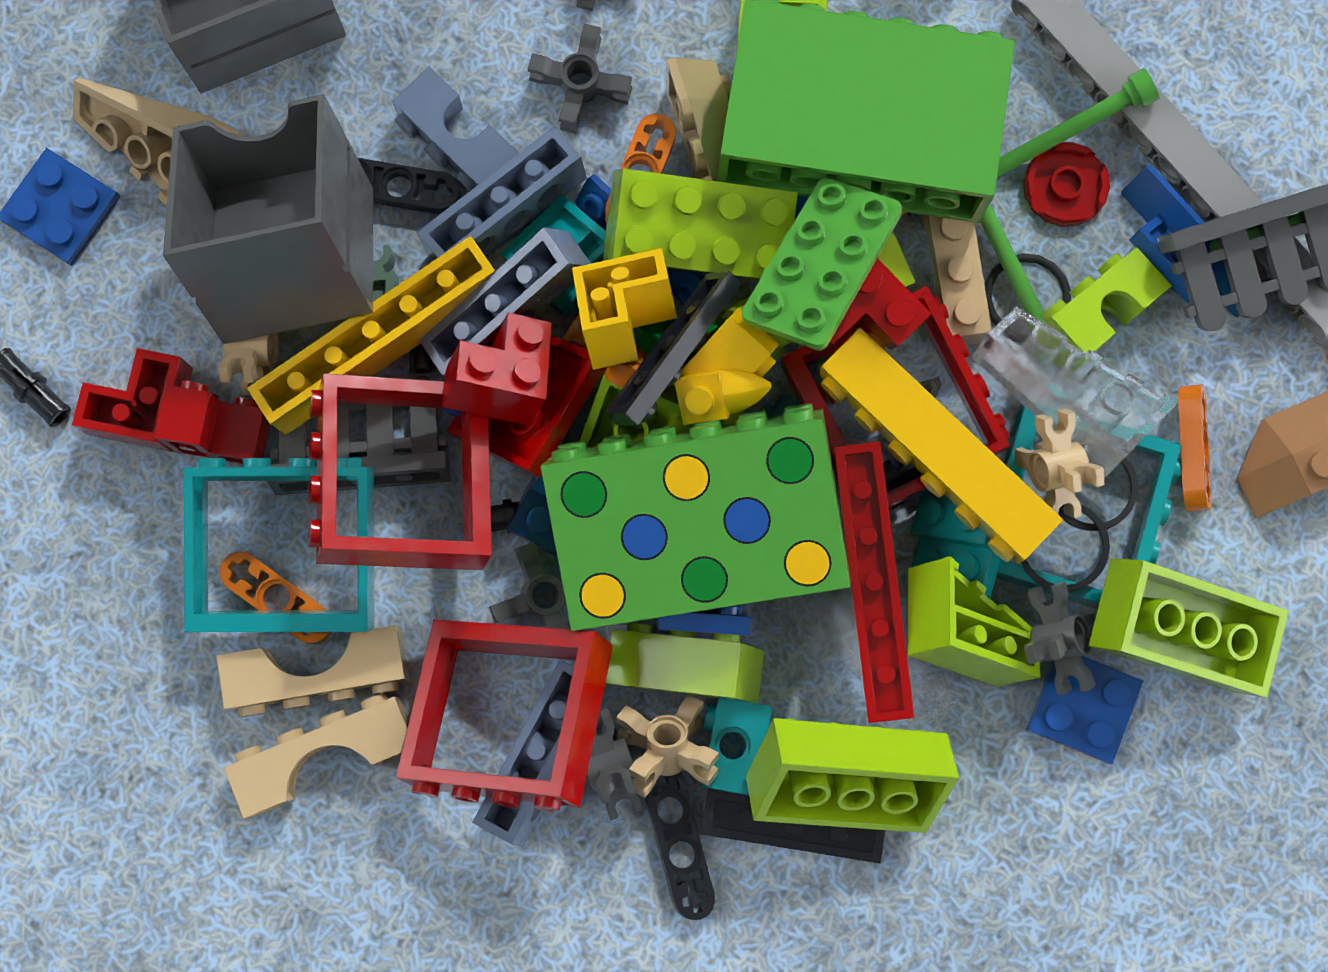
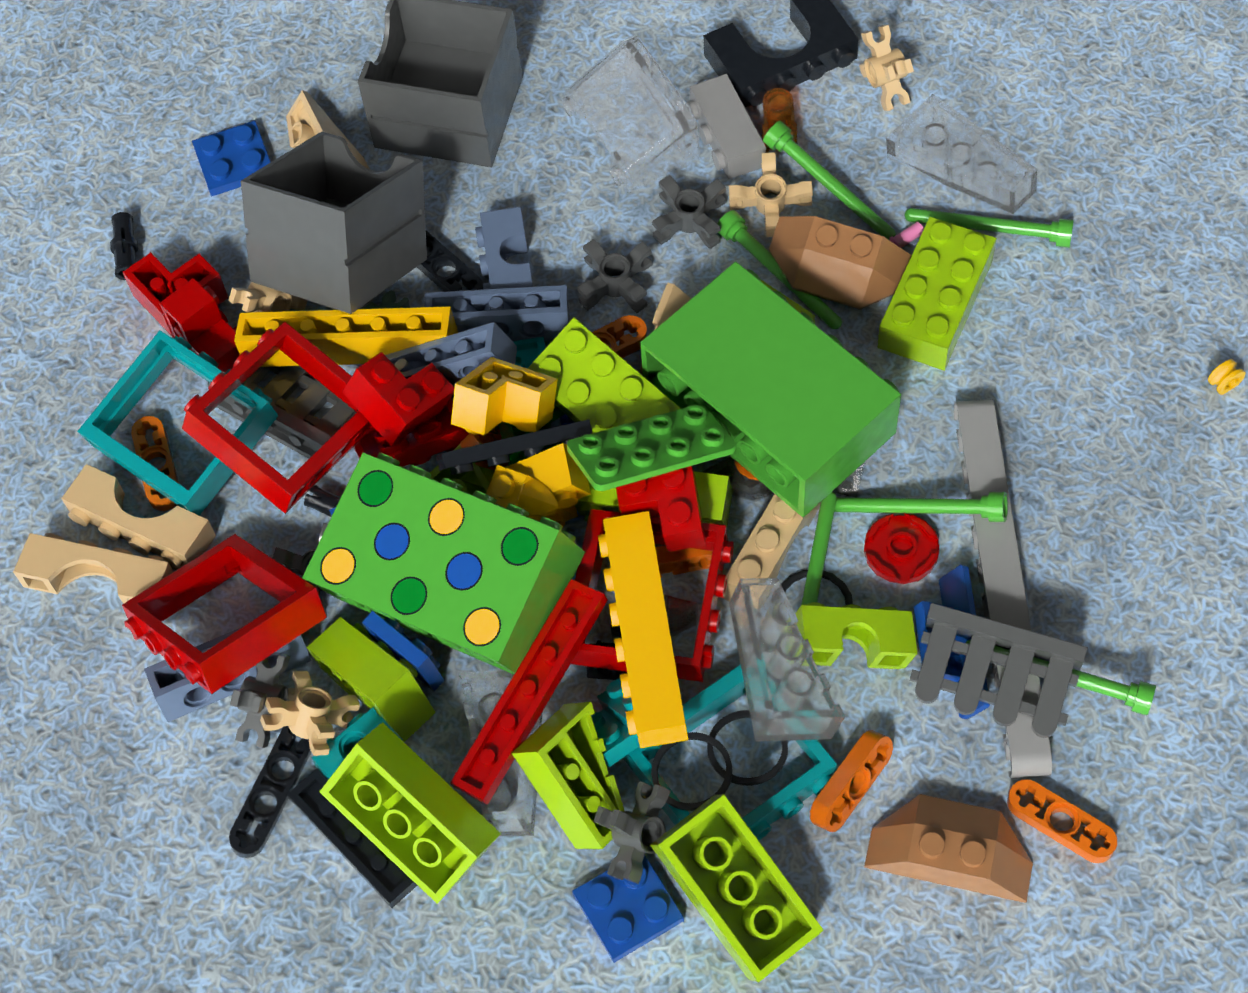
camera: 45 degrees right, 20 degrees down
tan pin [1014,409,1104,518] -> none

